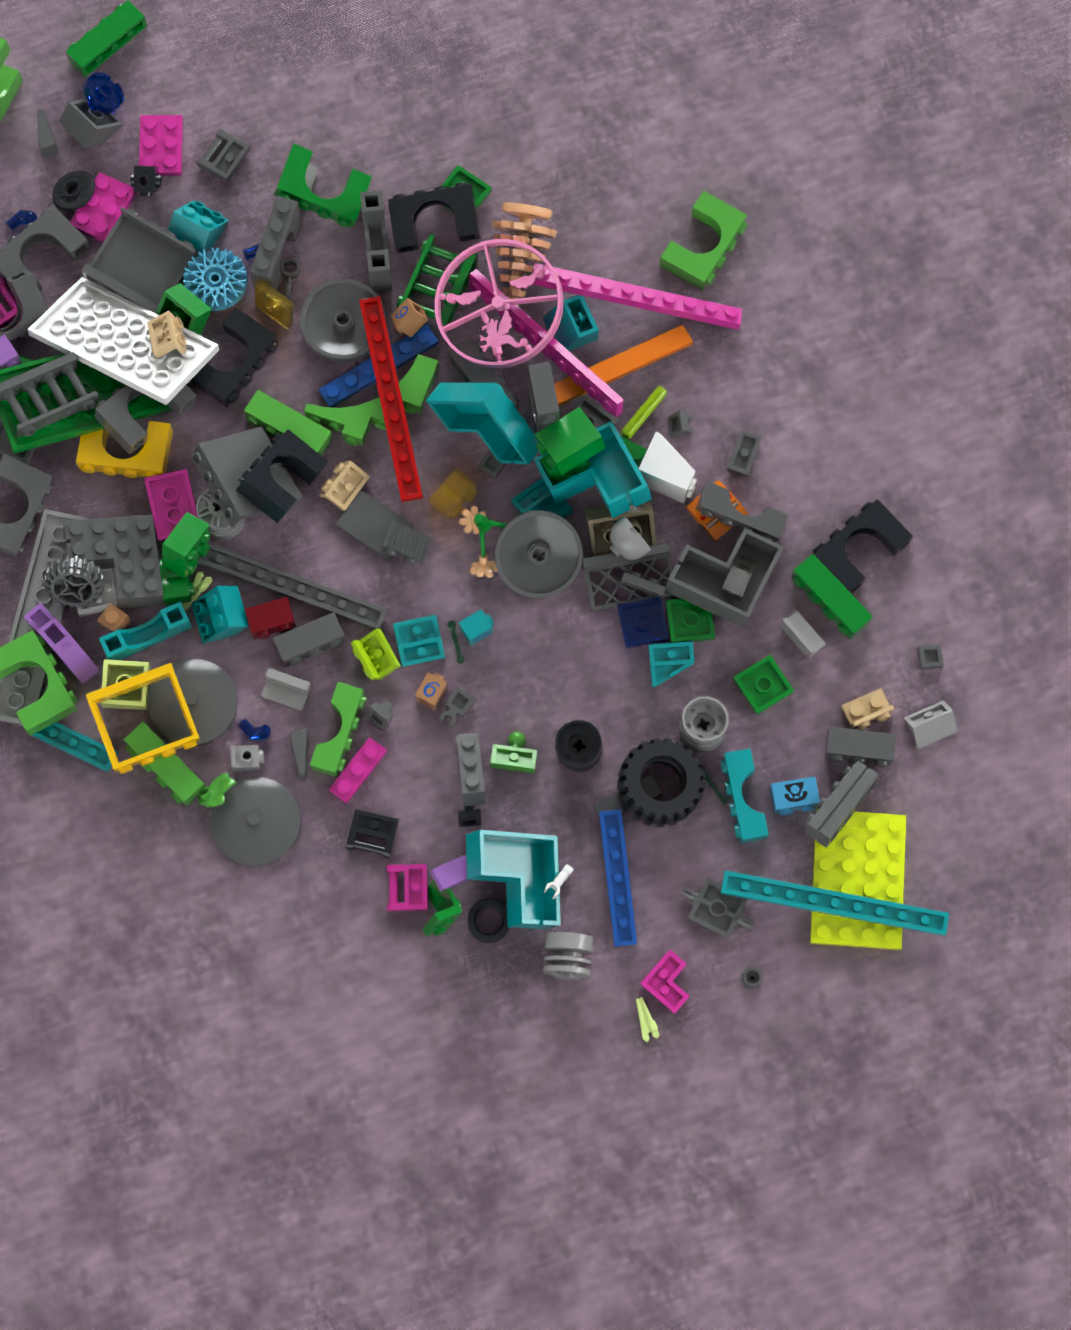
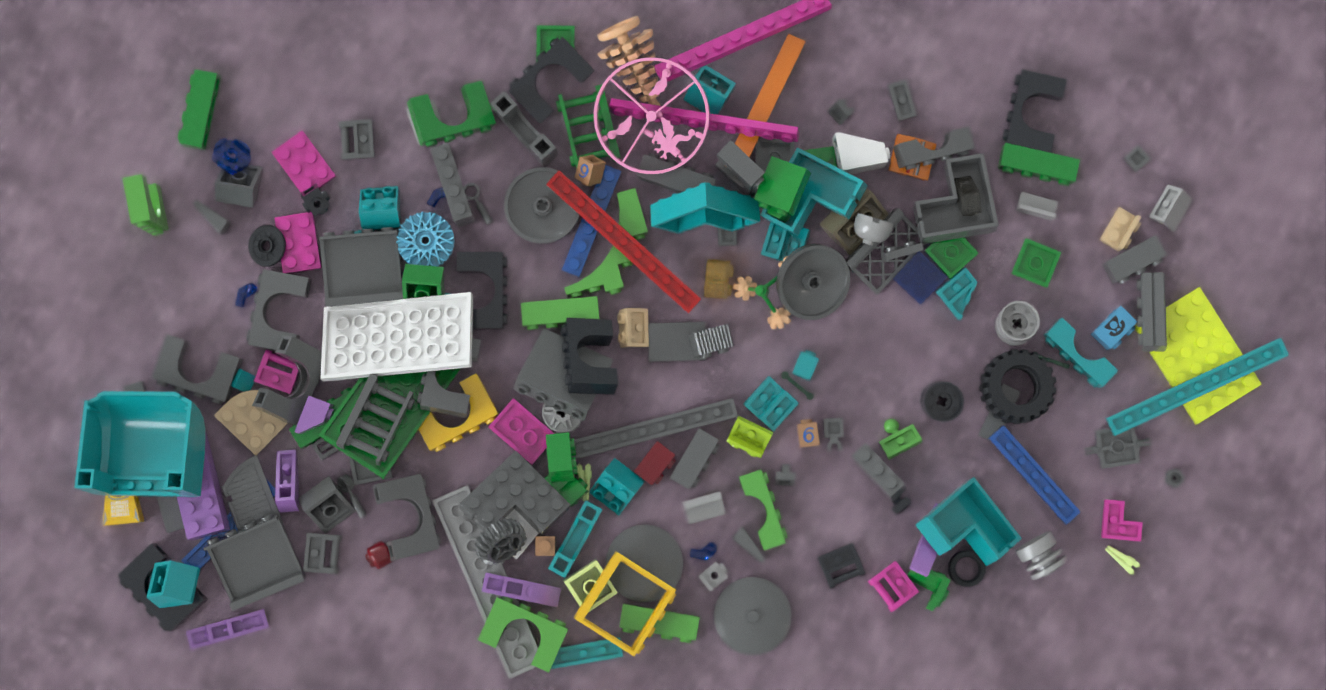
camera: 35 degrees left, 10 degrees up
tan bracket [147,311,187,358] -> none
bright green plate [198,773,236,807] -> none
clear yellow plate [255,279,293,329] -> none
dark pink plate [328,737,388,804] -> none
white arm [544,864,574,899] -> none
lime axle [621,386,667,439] -> none

